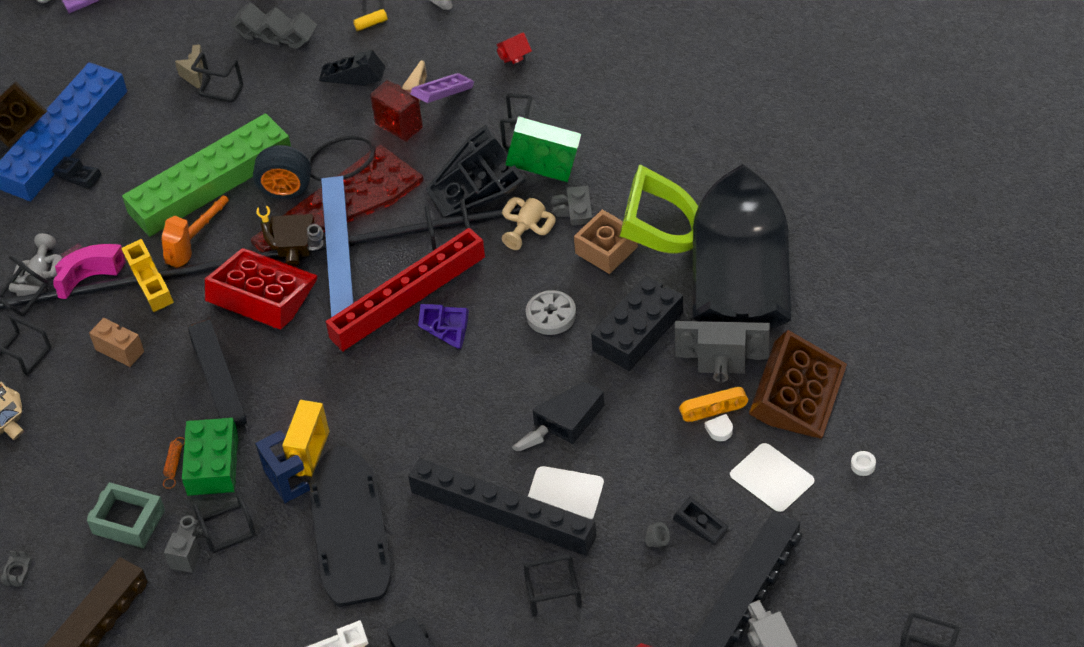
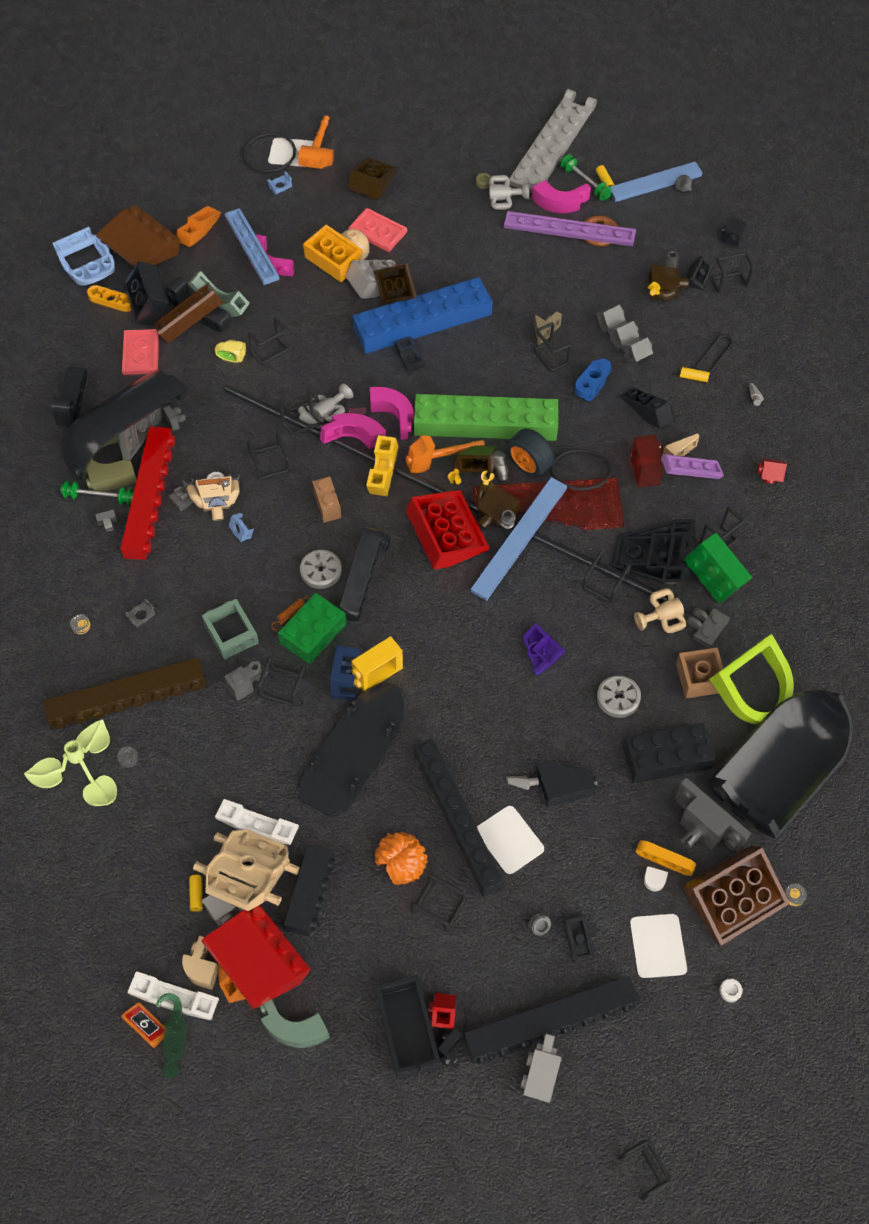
camera: 35 degrees right, 10 degrees up
red brick [325,228,485,351] -> none
none -> medium blue piece [229,513,254,542]
none -> light grey wheel [300,549,342,589]
none -> dark pink arch [370,387,414,440]
none -> orange hair [375,832,428,885]
none -> dark brown torso [448,446,509,485]
none -> blue piece [574,359,612,401]
none -> clear tile [784,884,807,906]

